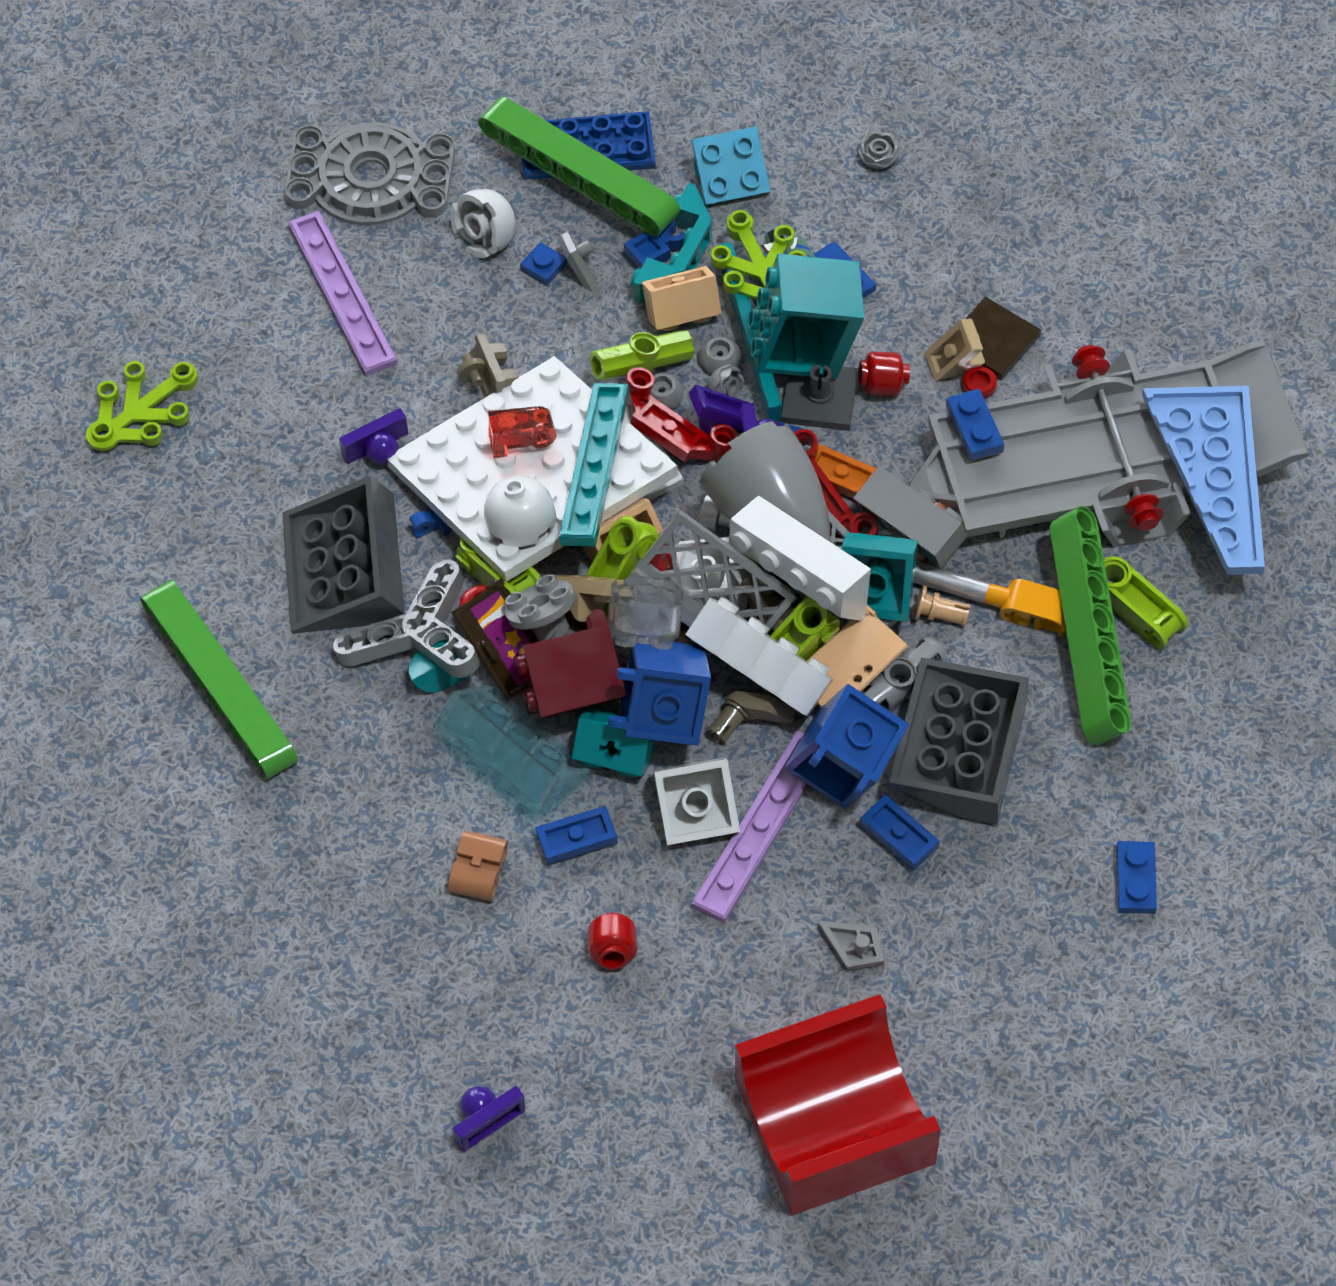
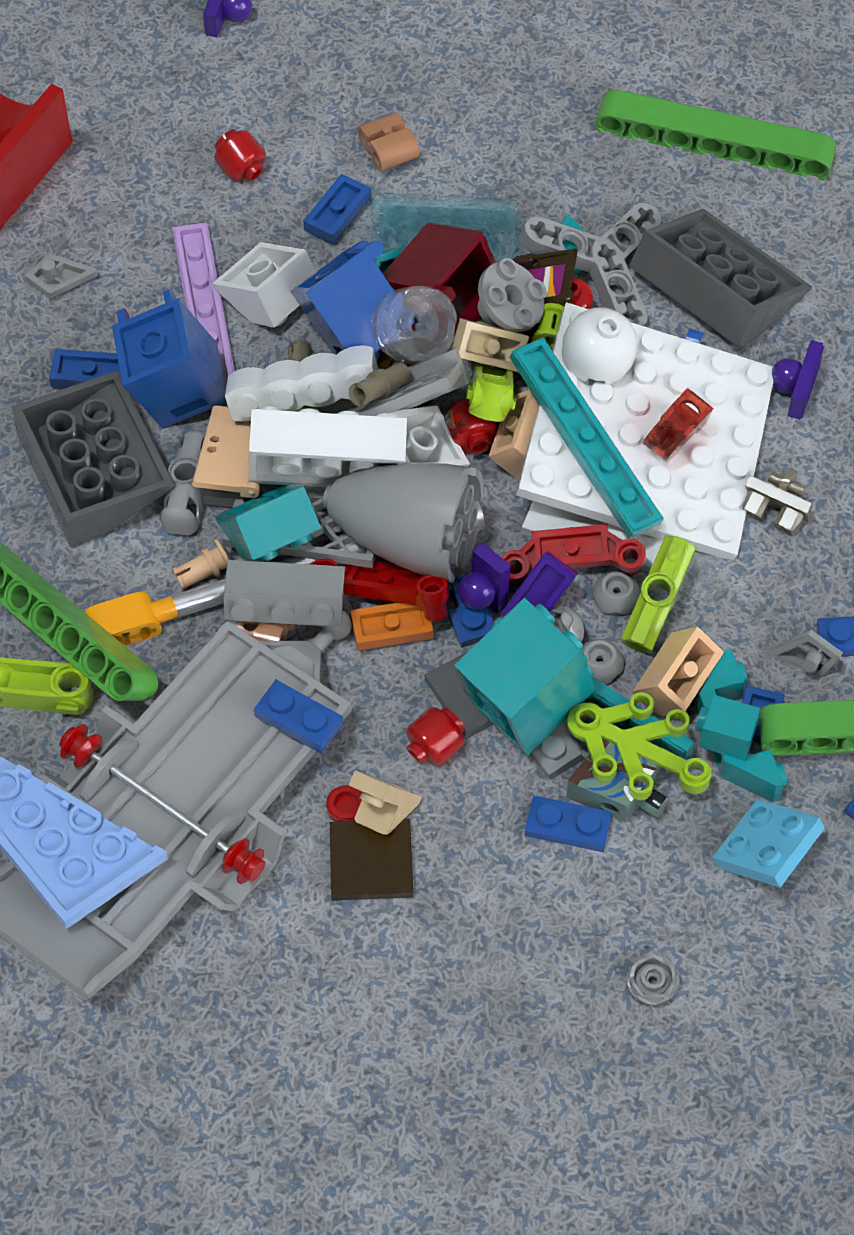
camera: 140 degrees right, 0 degrees up
none -> dark tan pin [349,362,411,407]
none -> teal brick [695,694,760,761]

